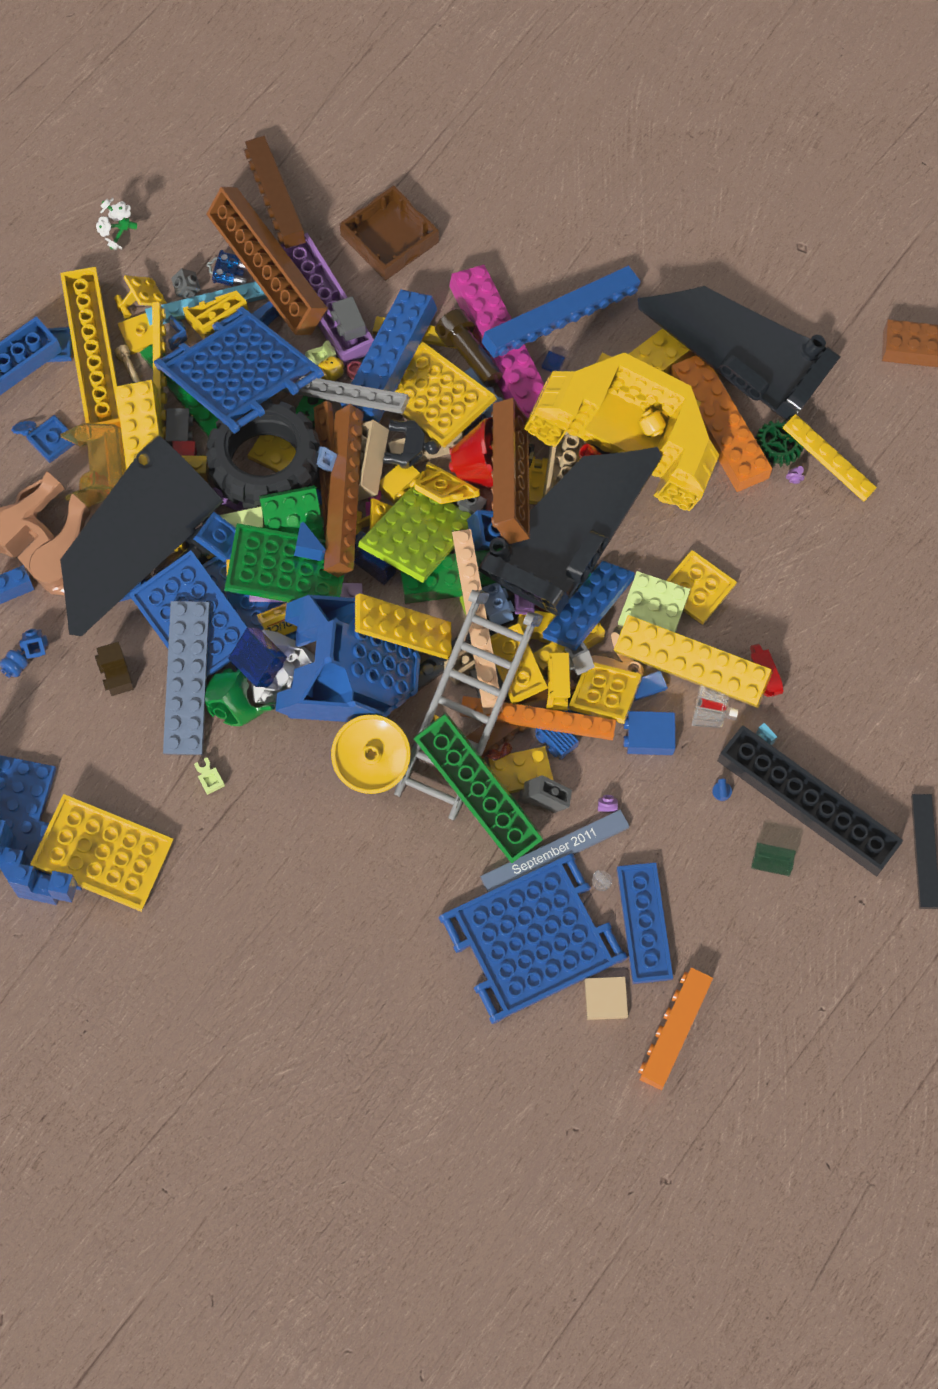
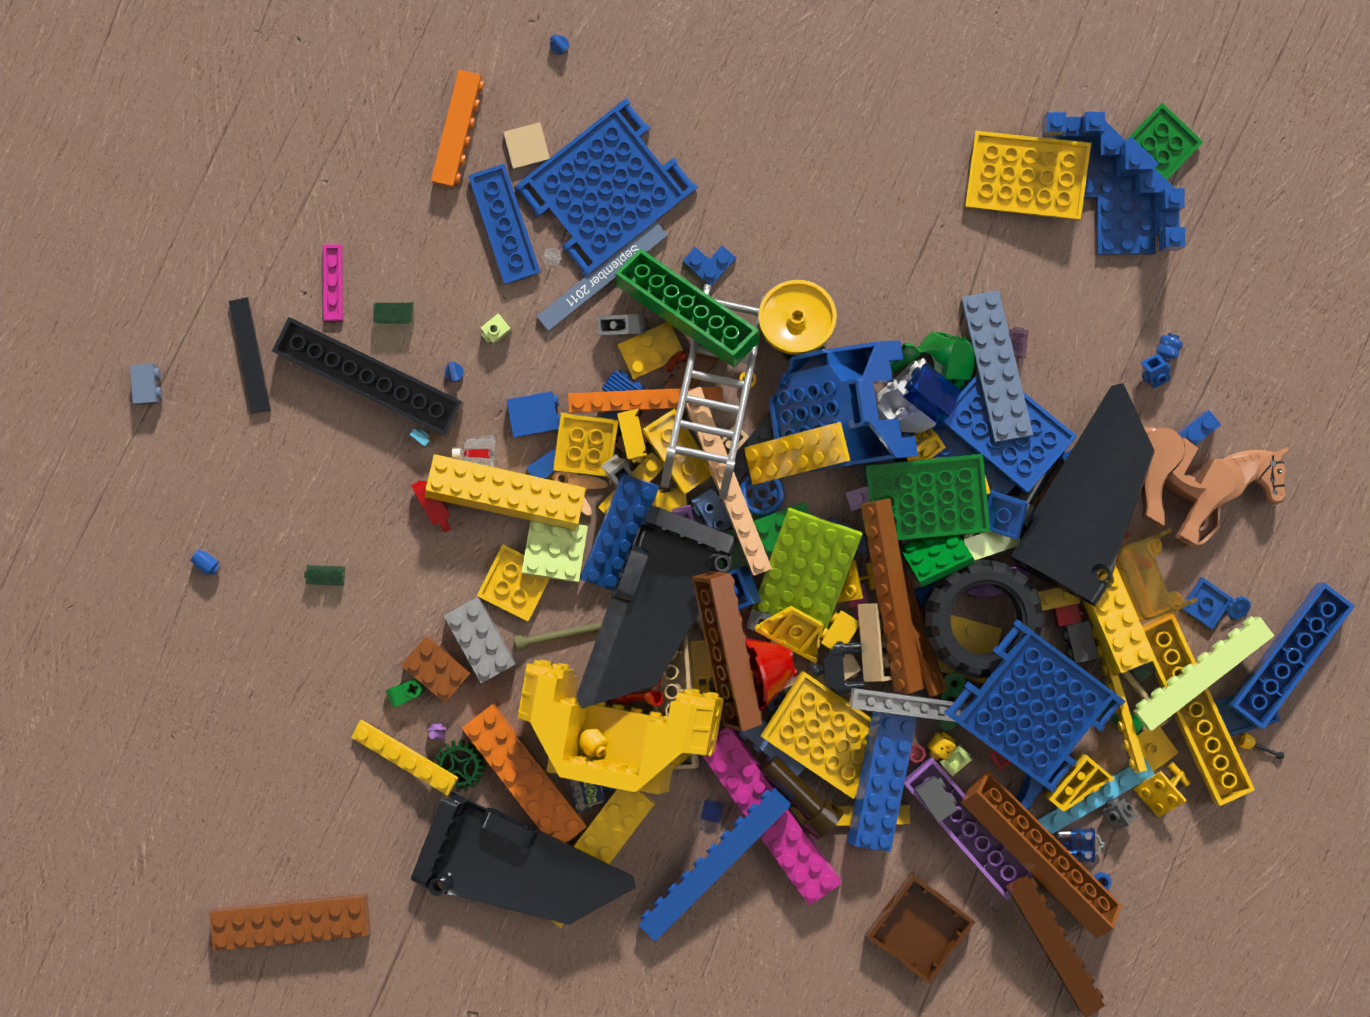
camera: 165 degrees right, 20 degrees up
dark brown brick [95,641,134,696] -> none
white plant [96,198,137,250] -> none
blue bracket [168,315,188,351] -> none
yellowish green plate [194,758,225,795] -> none
blue slope [294,522,326,561] -> none
medium blue plate [316,447,338,472] -> none
medium lavender plate [598,795,618,812] -> none
none -> clear green hinge [304,565,345,586]
none -> dark pink tile [323,244,344,322]
none -> green piece [385,679,424,708]
none -> dark orange brick [401,635,472,703]
none -> light grey brick [444,597,517,683]
none -> yellowish green brick [481,313,512,344]
none -> olive piece [514,622,602,651]
none -> blue plate [550,34,569,55]
none -> blue plate [682,245,736,286]
none -> blue plate [740,474,785,516]
none -> clear purple bracket [1009,327,1029,359]
none -> blue plate [1094,872,1111,890]
none -> yellowish green brick [1133,616,1274,731]
none -> hinge [1239,733,1285,759]

